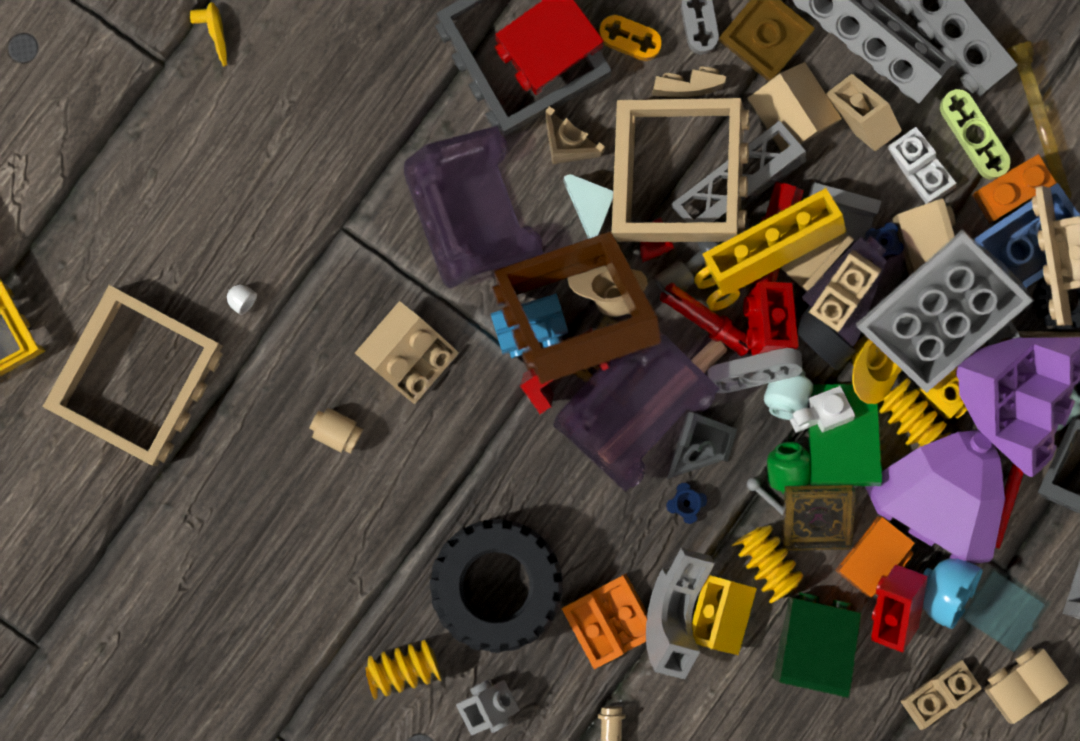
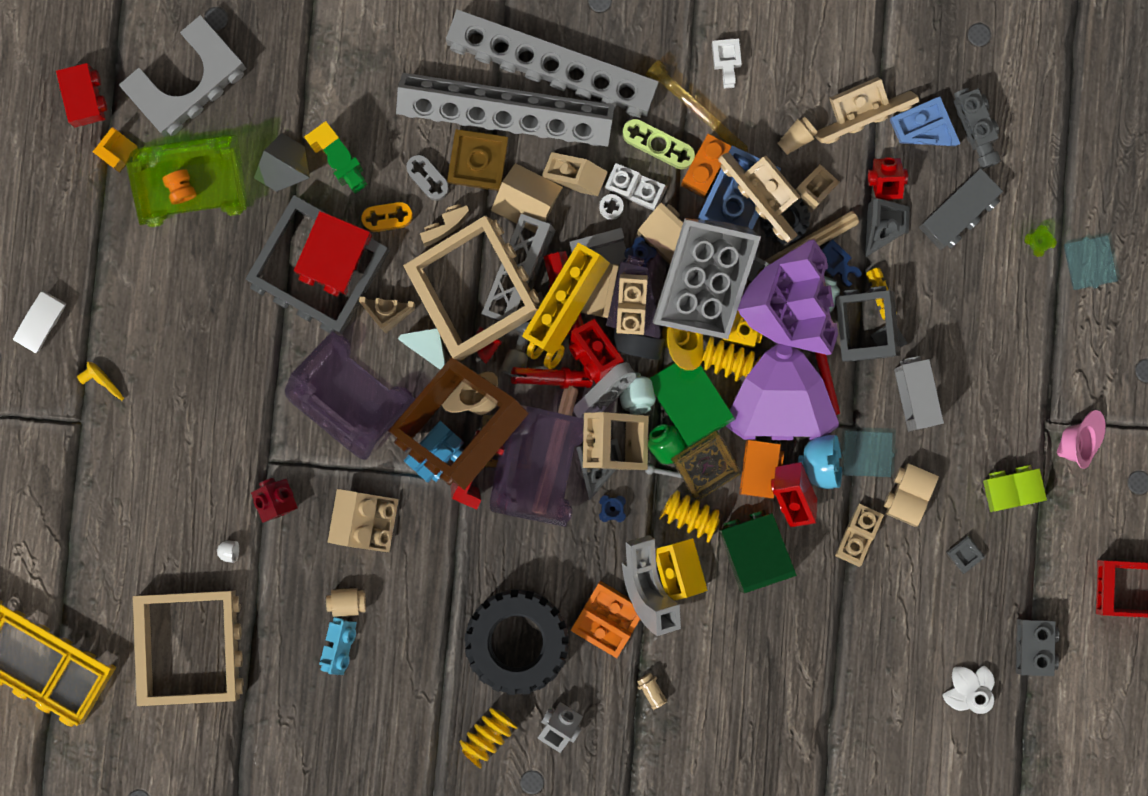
camera: 30 degrees left, 0 degrees up
white plate [790,386,855,433] -> none
none -> dark red brick [251,478,298,523]
none -> medium azure hinge [319,617,357,675]
none -> tan window [583,412,649,470]
none -> white bush [599,194,624,220]

